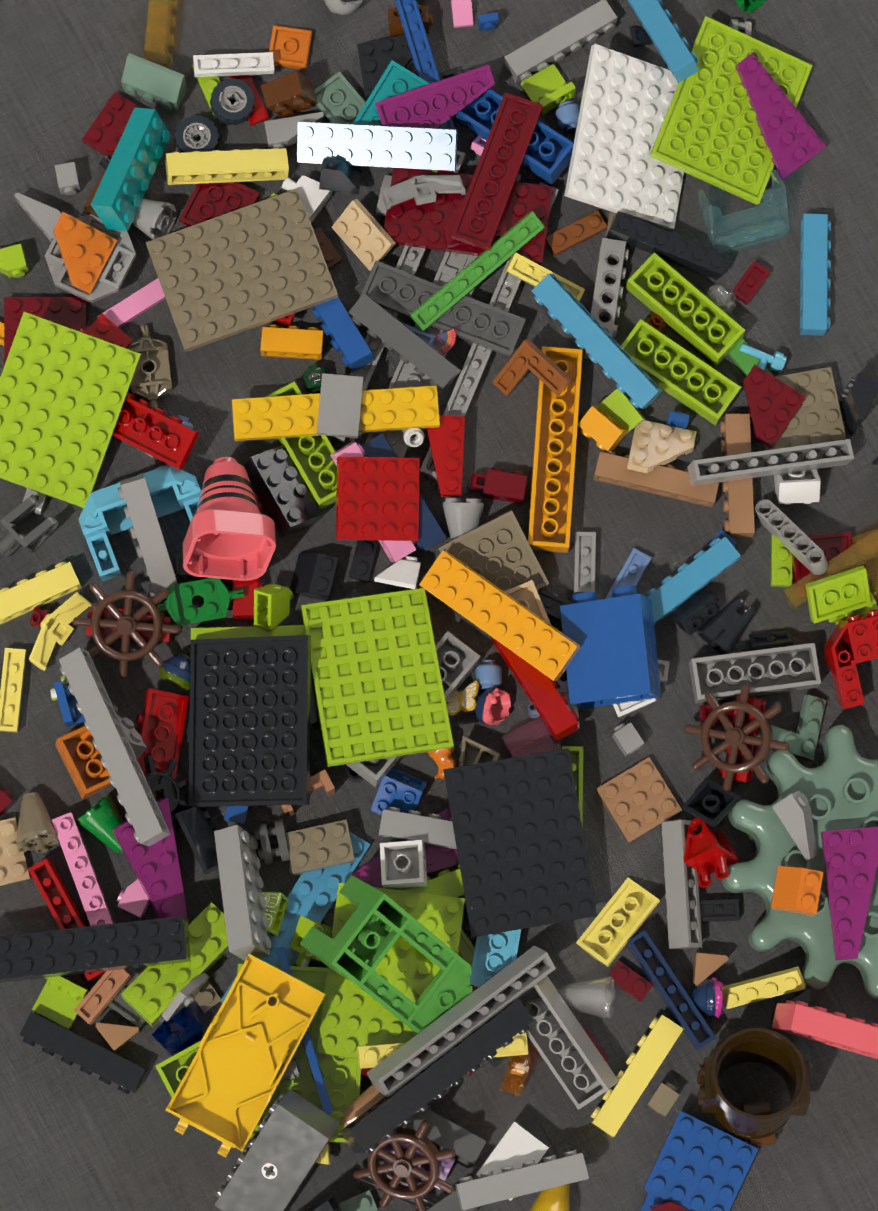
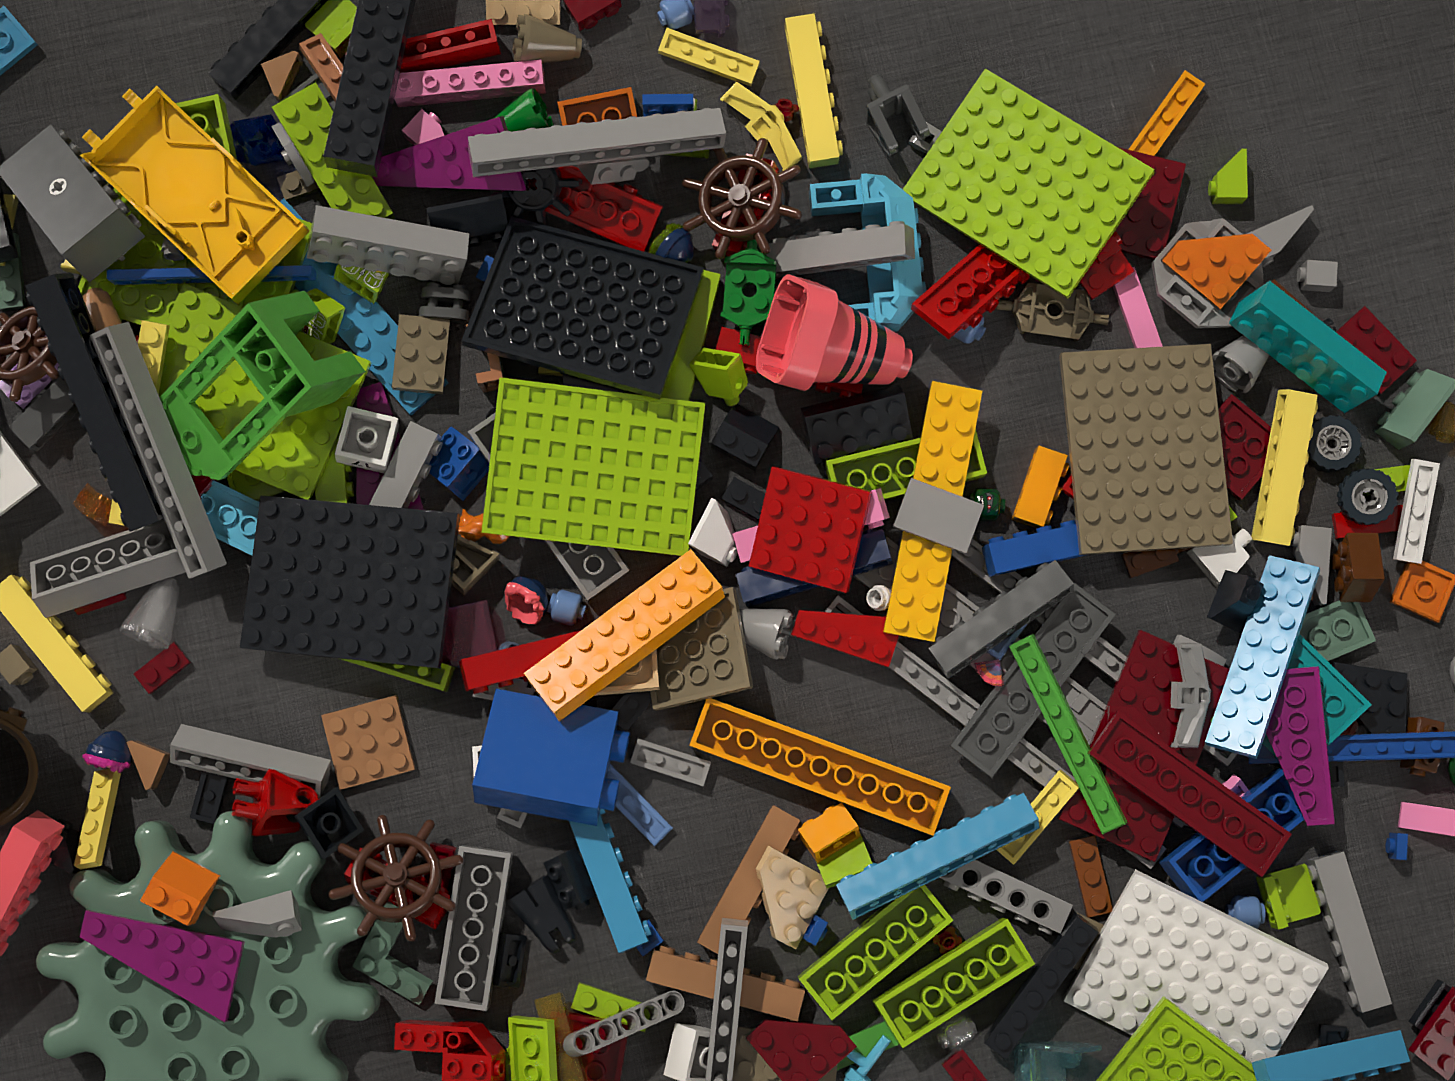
camera: 110 degrees right, 5 degrees up
tan plate [332,199,396,271] -> none
yellow animal [446,681,479,715] -> none
dark red brick [469,468,528,504] -> none
dark orange plate [492,338,572,396] -> none
light yellow slope [576,878,660,967] -> none
light grey brick [612,723,645,757] -> none
dark blue brick [626,930,716,1050] -> none

